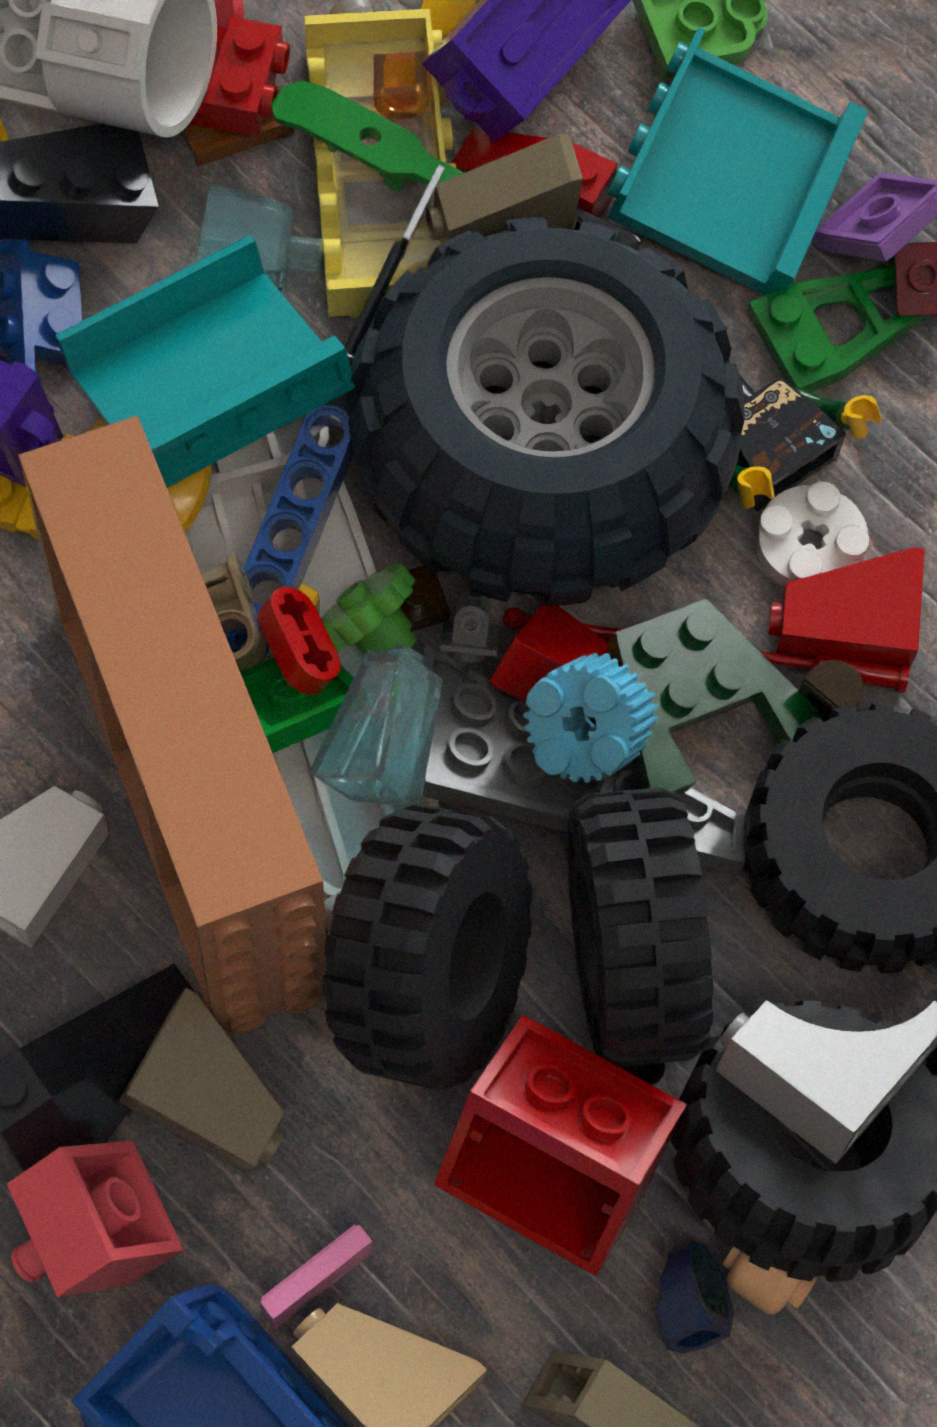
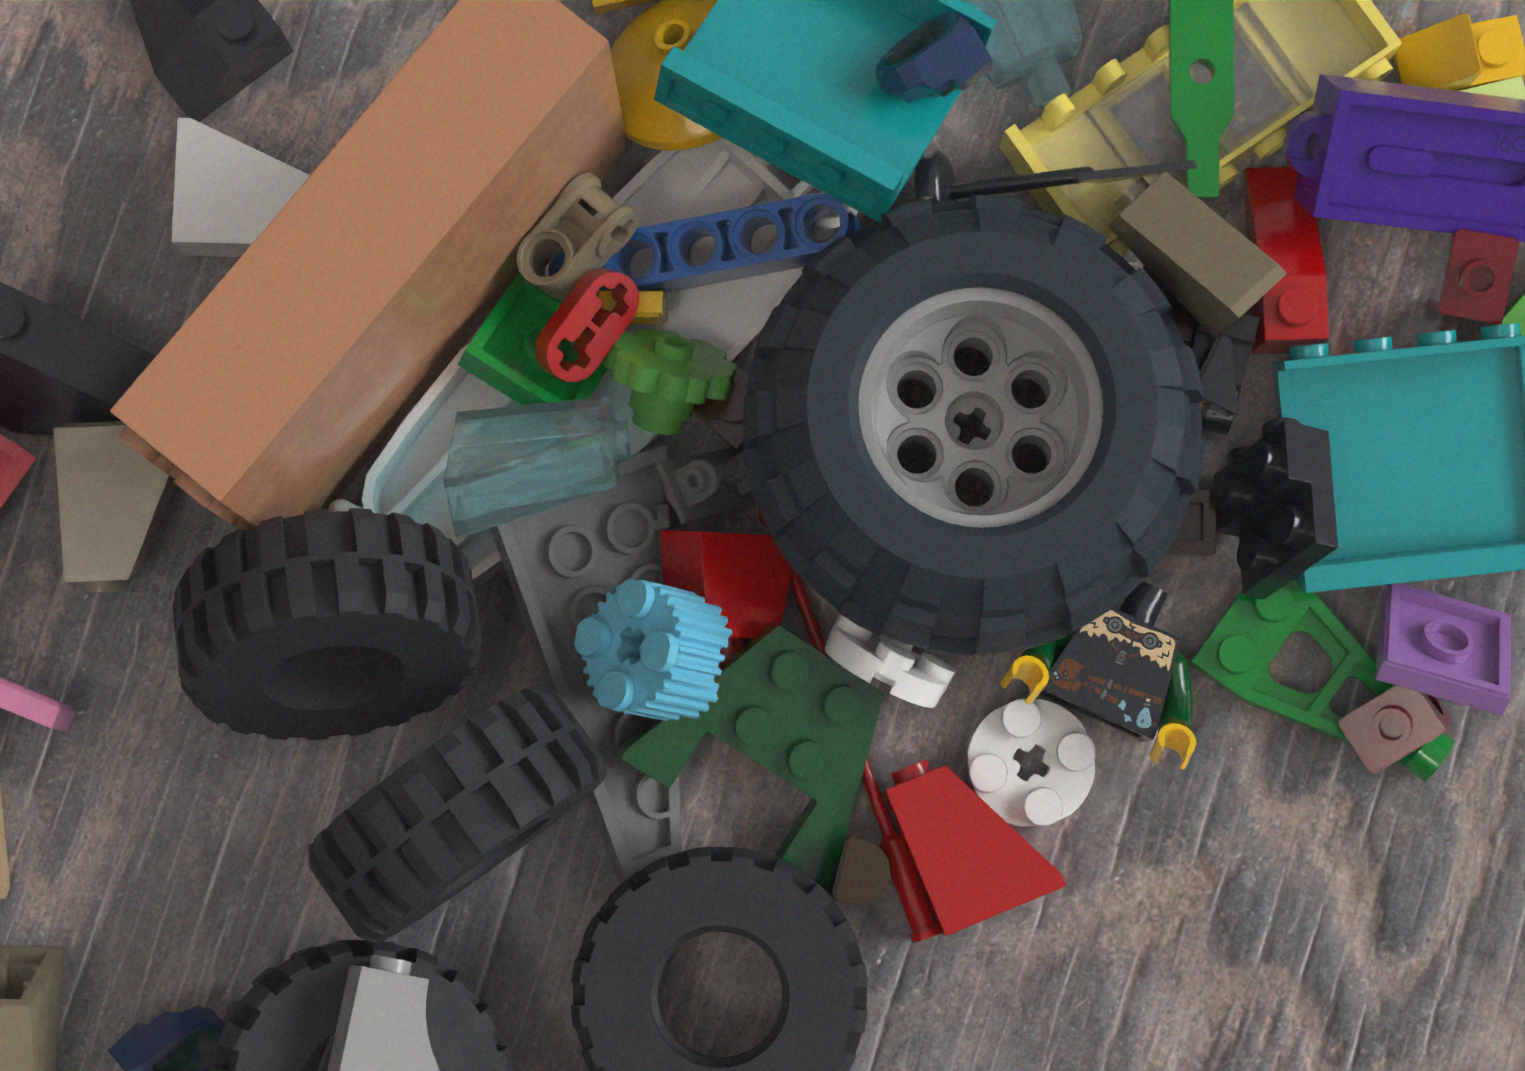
camera: 65 degrees right, 15 degrees up
clear orange brick [373,51,428,120] -> none
red container [434,1015,687,1276] -> none
none -> white plate [824,614,956,708]
none -> dark blue rock [876,11,992,103]
none -> black plate [1211,417,1338,600]
none -> dark red bracket [1426,228,1519,325]

